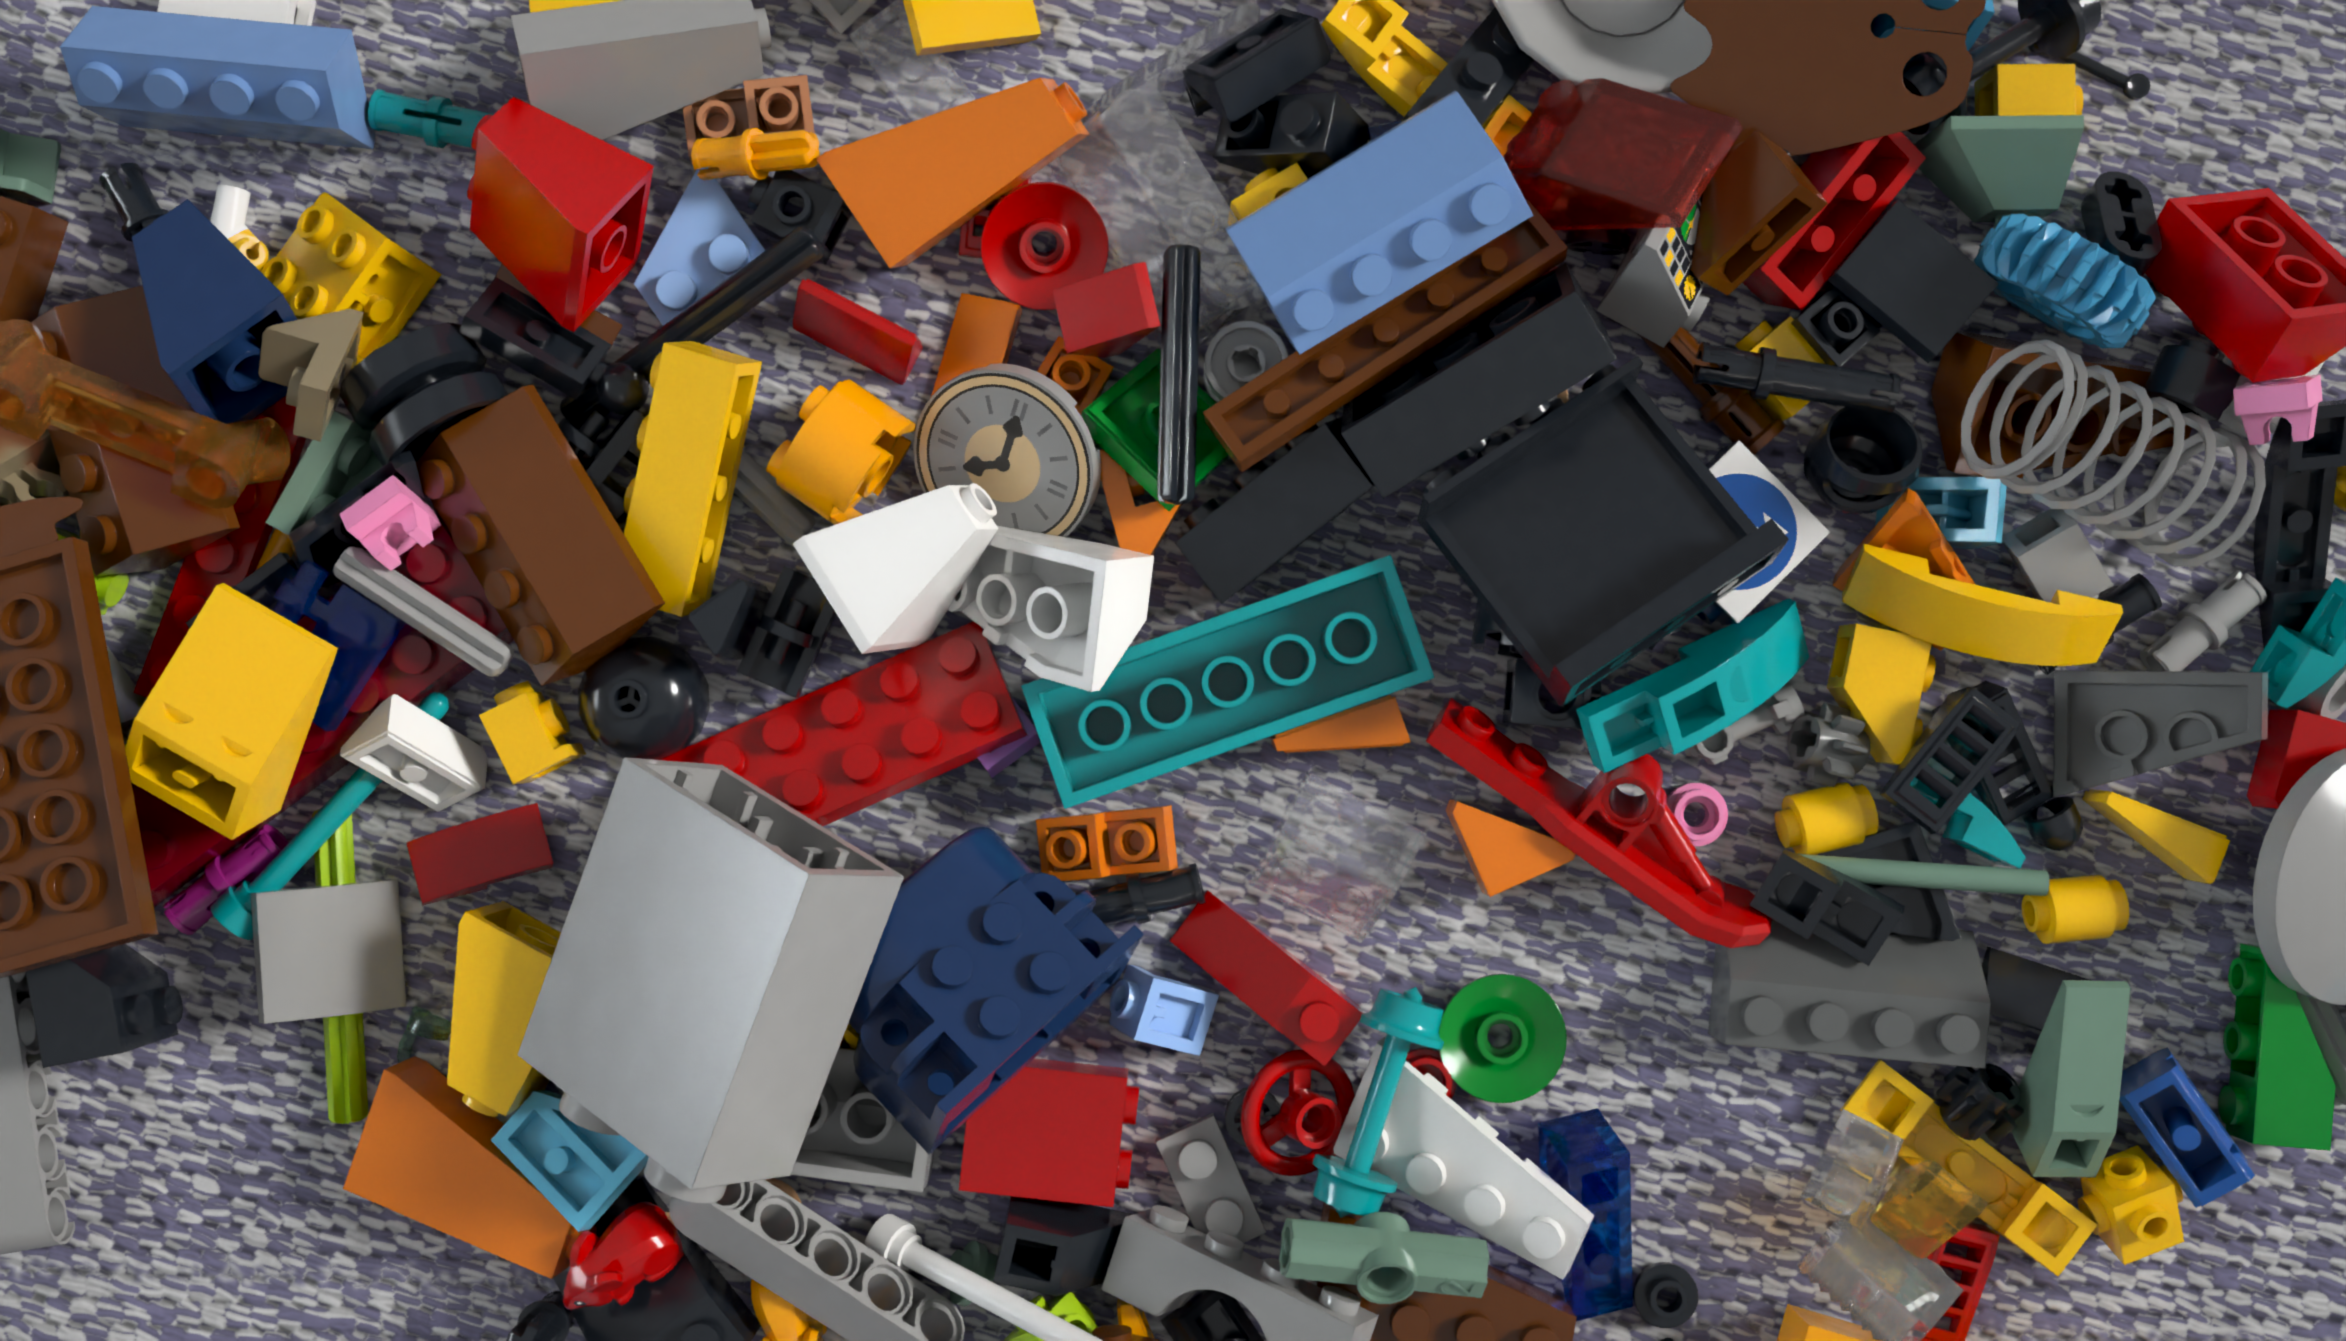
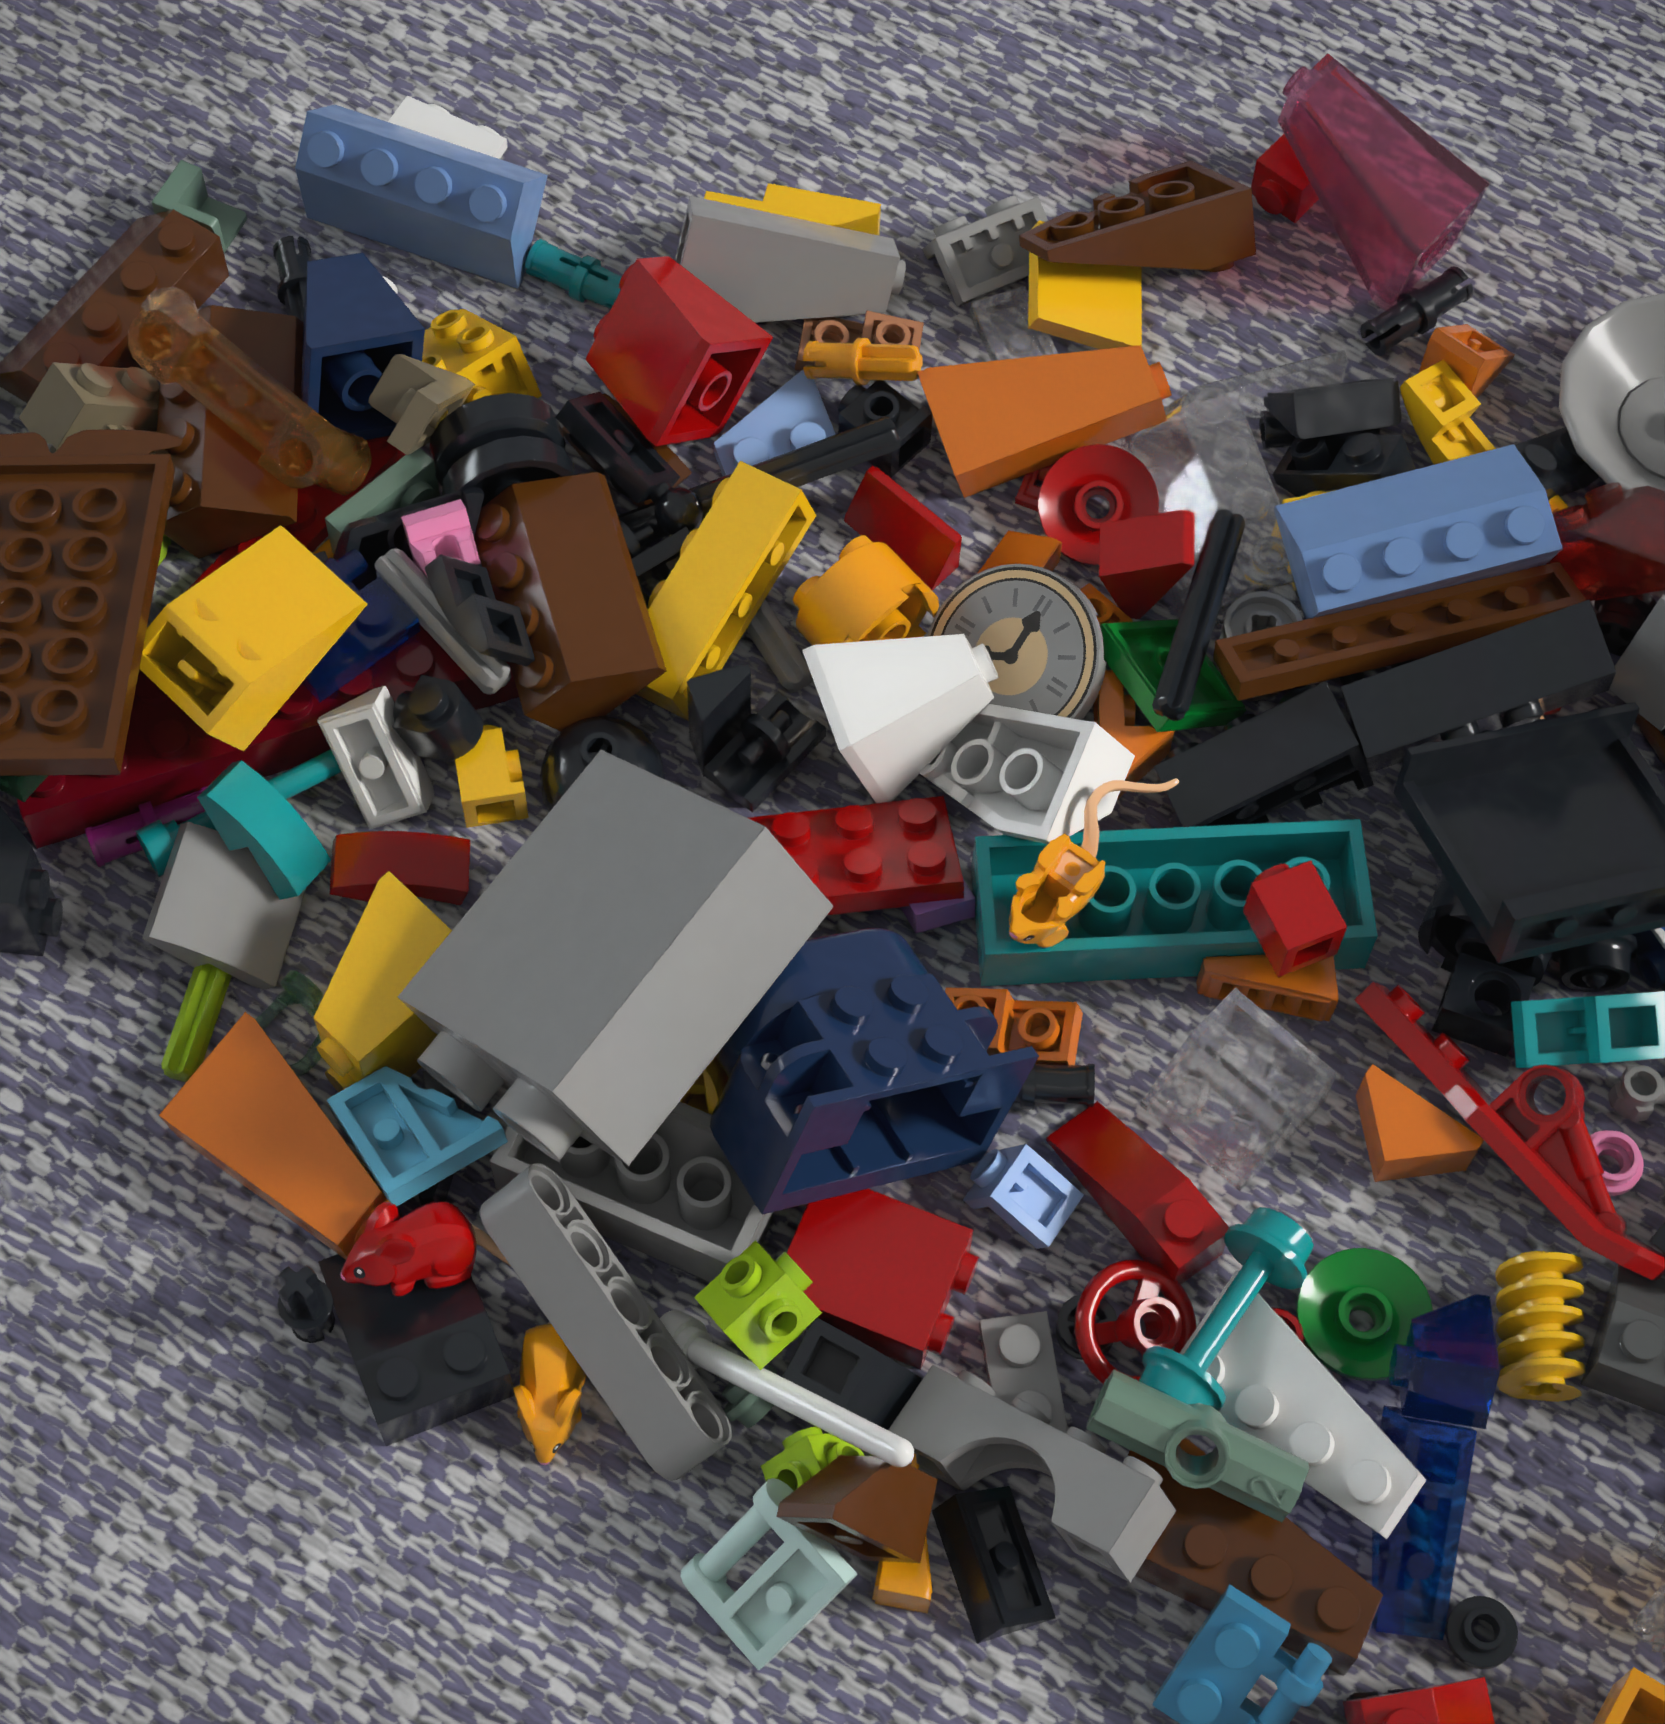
camera: 10 degrees right, 25 degrees down
none -> teal slope [197,760,331,900]
none -> black plate [392,675,483,761]
none -> black slope [425,554,535,667]
none -> lime brick [694,1240,822,1370]
none -> light orange animal [1009,778,1179,948]
none -> red brick [1243,860,1347,977]
none -> clear blue slope [1389,1294,1500,1429]
none -> yellow piece [1495,1251,1585,1402]

